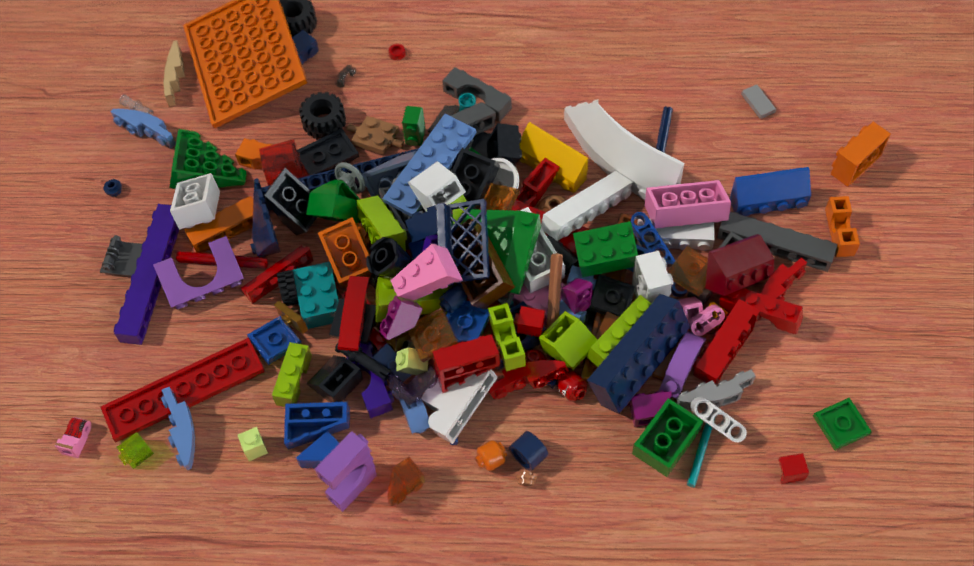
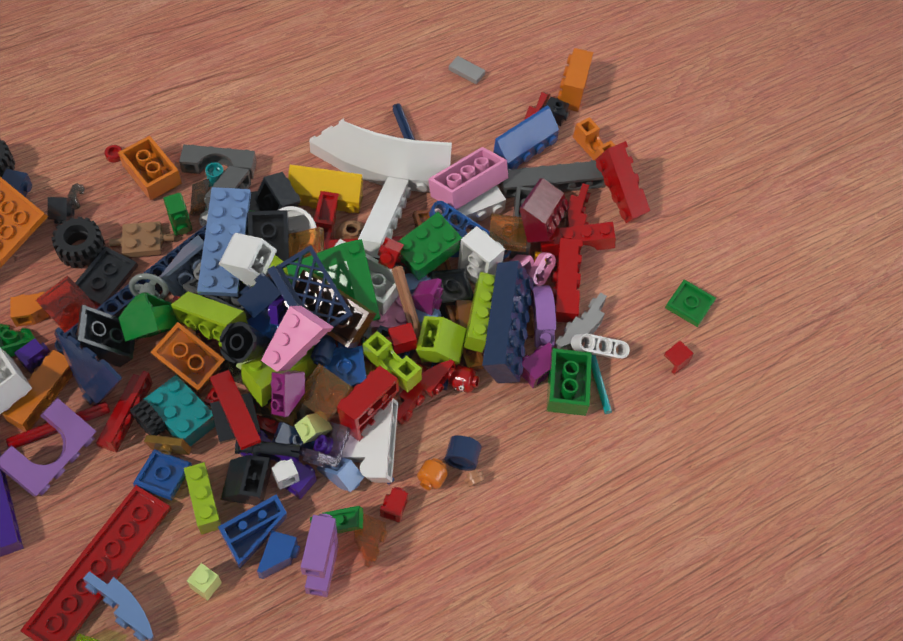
camera: 40 degrees left, 0 degrees up
none -> dark purple brick [14,338,50,374]
none -> black brick [48,197,75,224]
none -> orange brick [118,135,182,201]
none -> white plate [272,459,300,490]
none -> green hinge [310,506,363,534]
none -> dark purple bush [314,434,334,455]
none -> red brick [377,237,404,269]
none -> red brick [380,487,408,523]
none -> red slope [524,92,551,120]
none -> black brick [545,96,570,126]
none -> red wedge [595,141,651,223]

